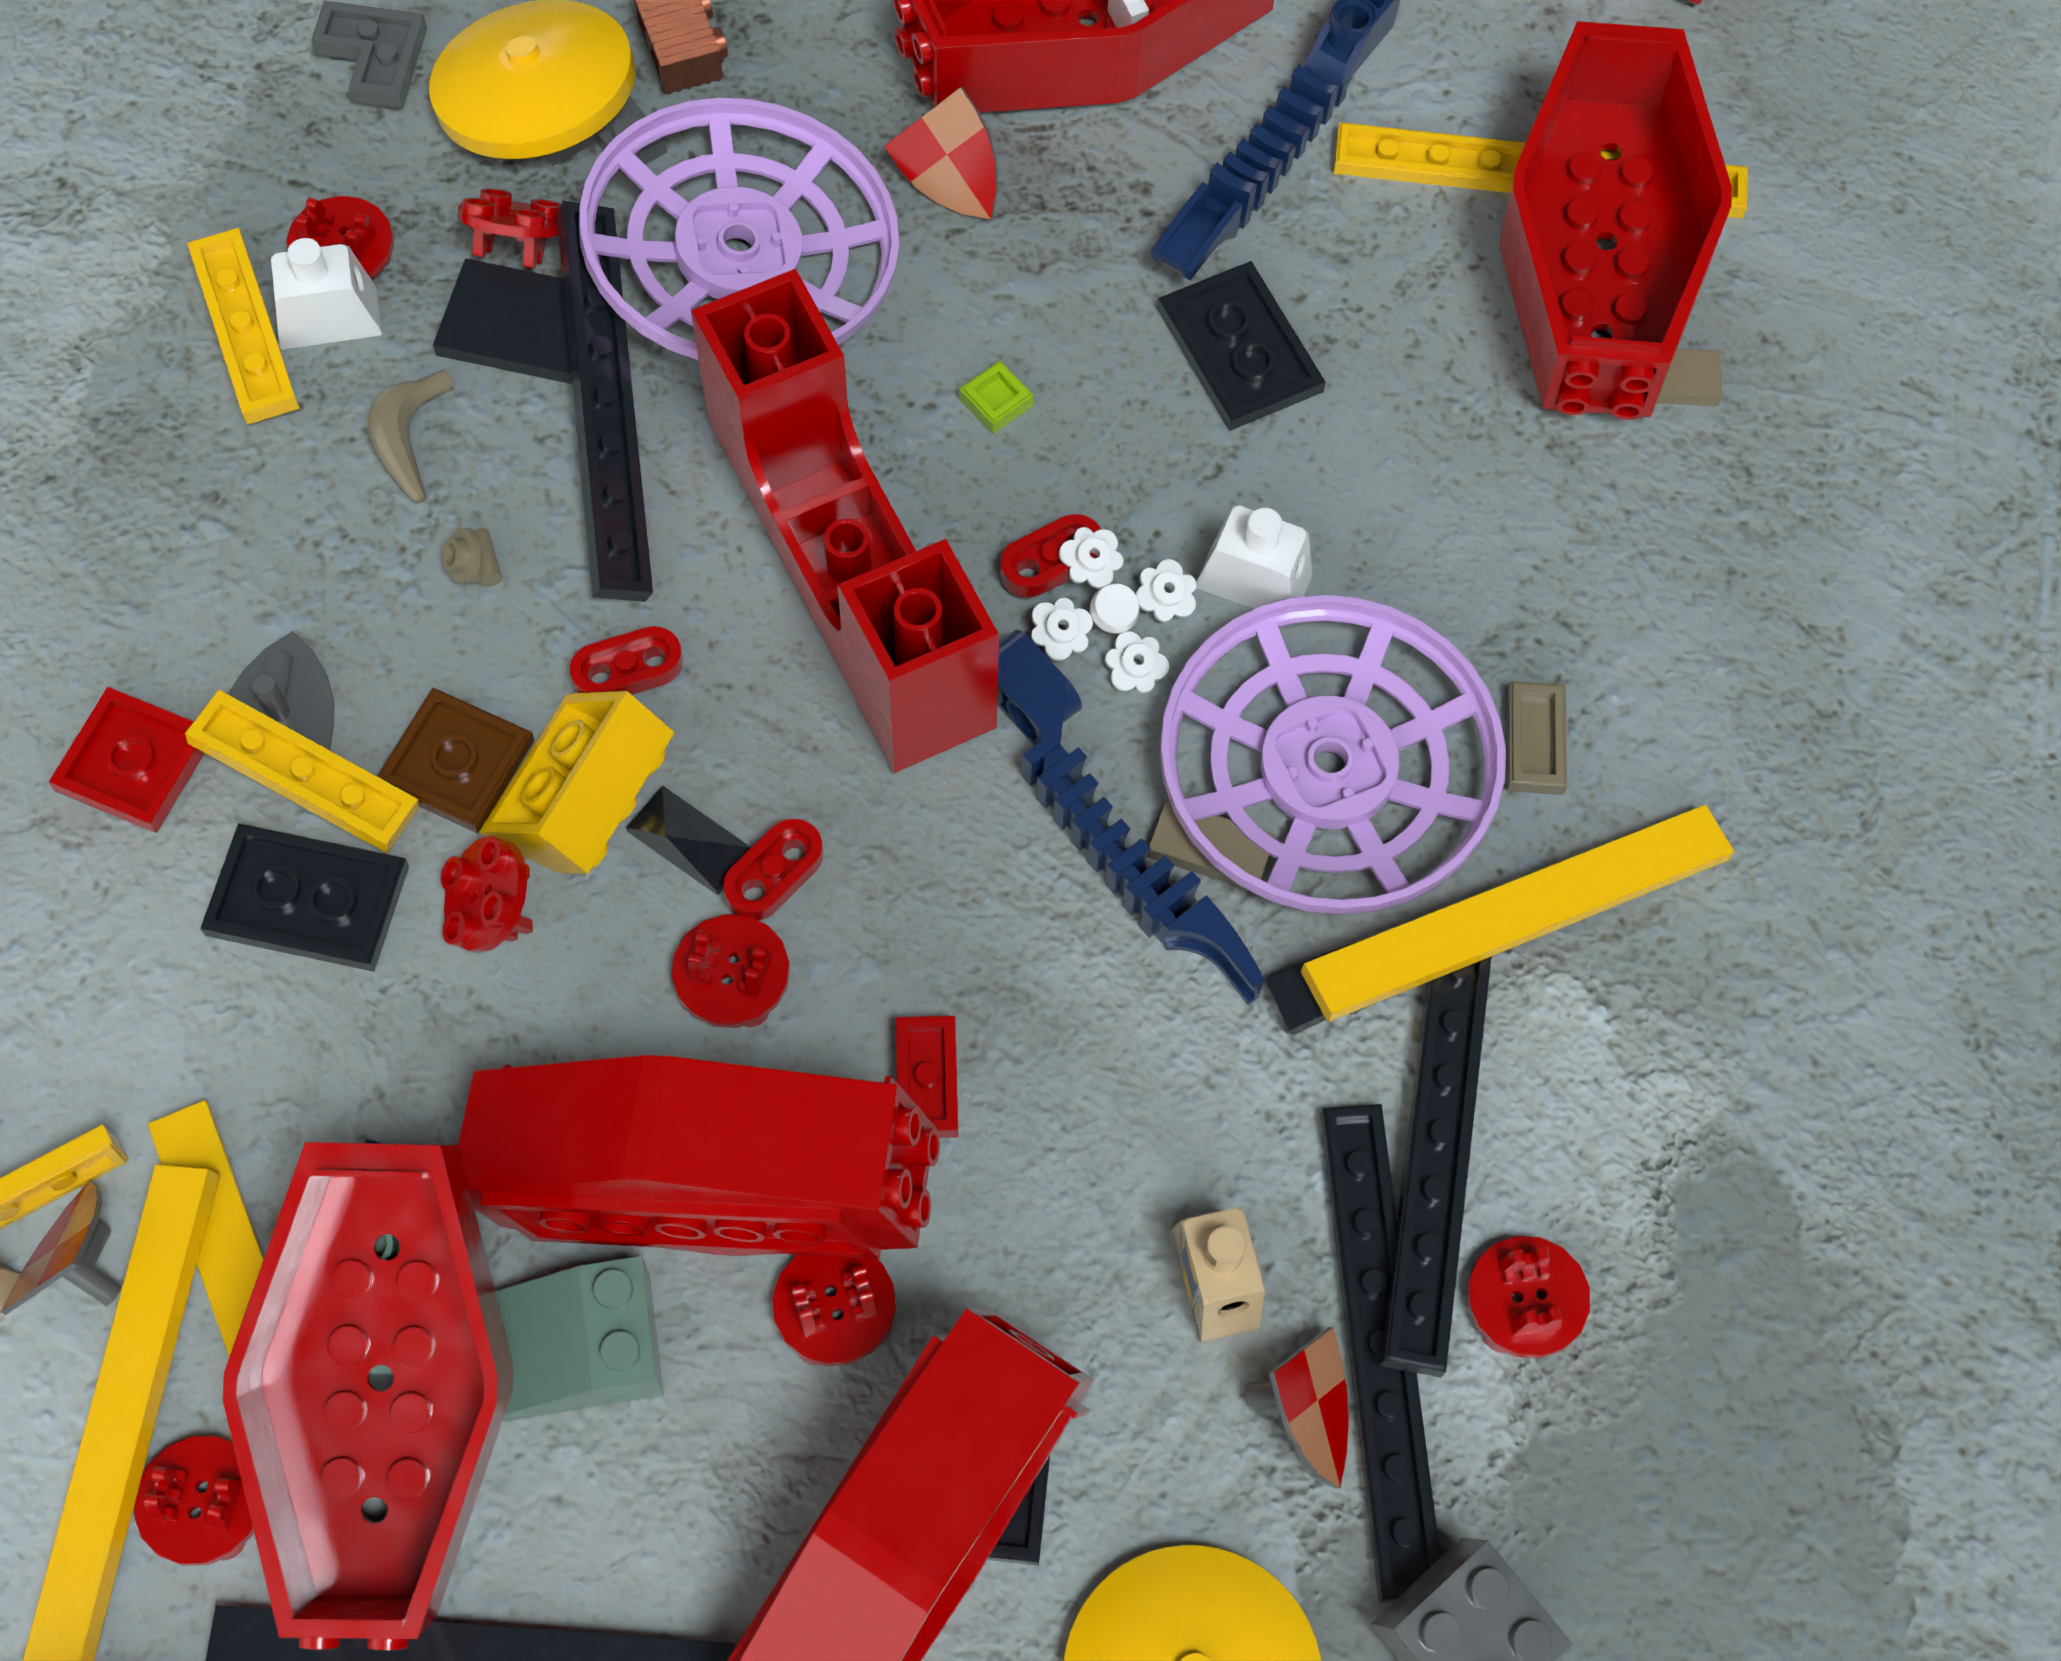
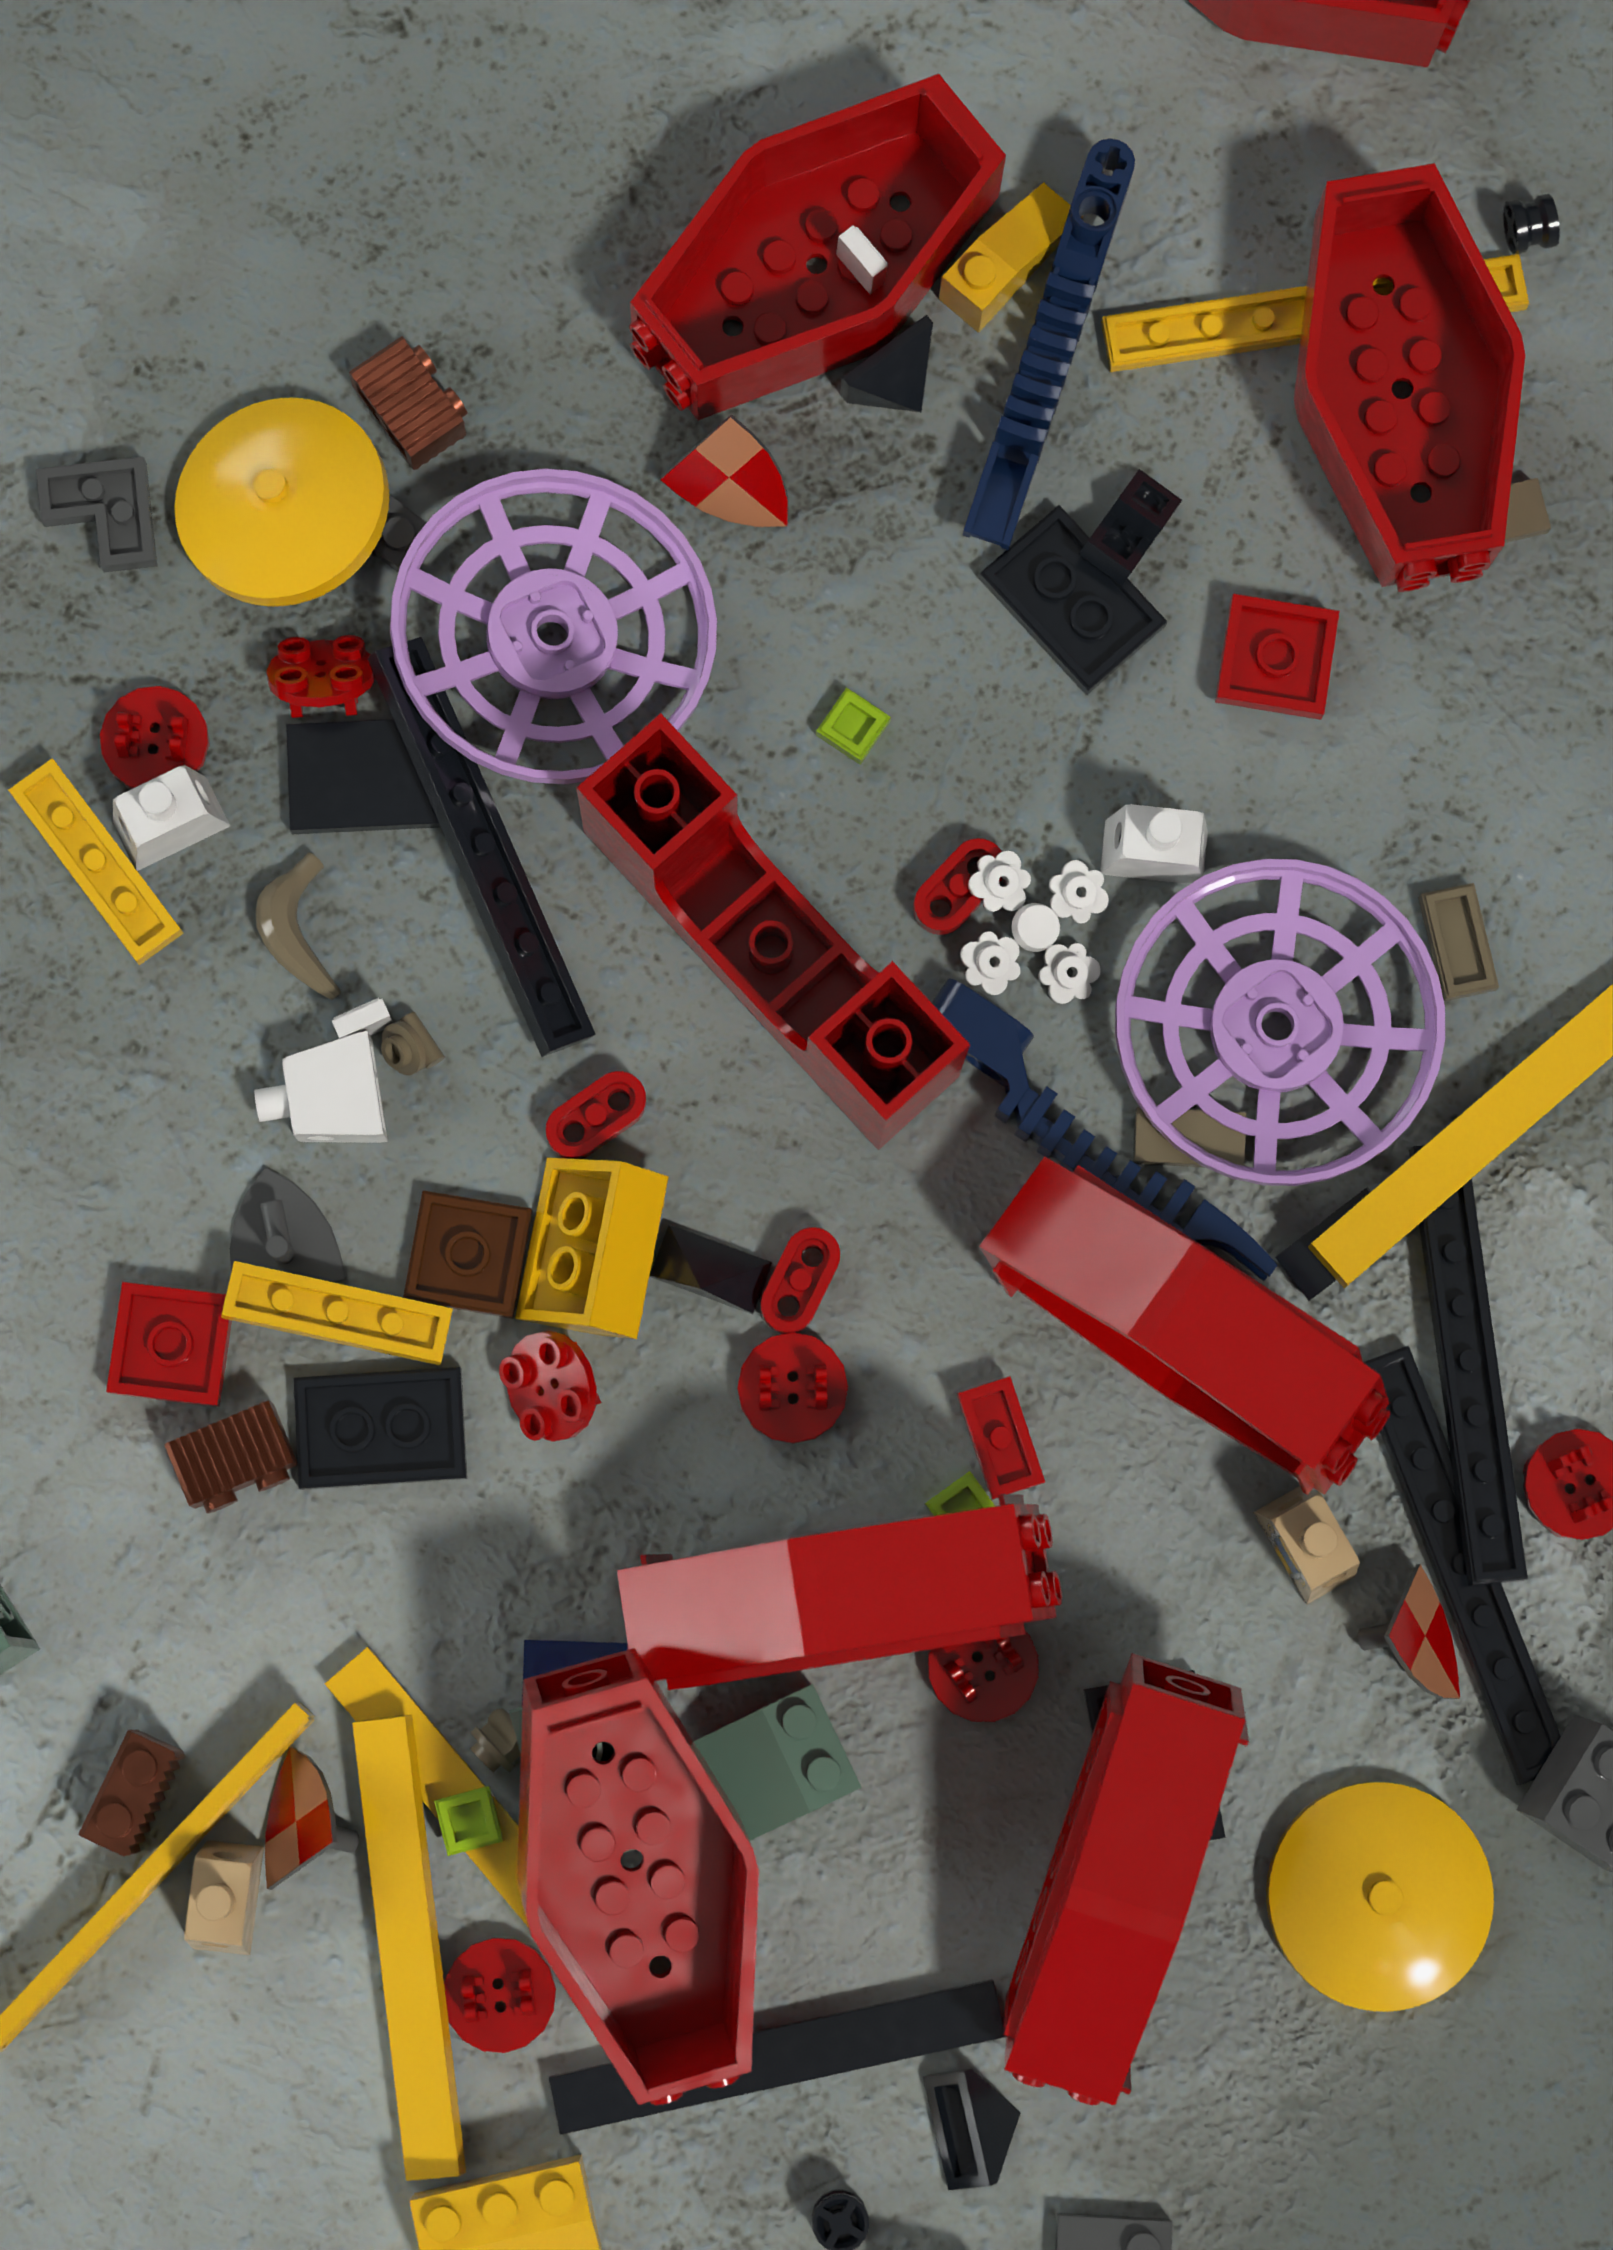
camera: 20 degrees left, 15 degrees up
none -> copper brick [164,1400,298,1514]
none -> white torso [254,1031,388,1143]
none -> white tile [332,998,393,1039]
none -> lime tile [434,1786,504,1856]
none -> black slope [840,314,933,413]
none -> yellow slope [939,182,1083,333]
none -> red container [979,1156,1390,1495]
none -> black slope [1079,469,1182,585]
none -> red plate [1215,593,1340,720]
none -> black wheel [1503,194,1560,254]

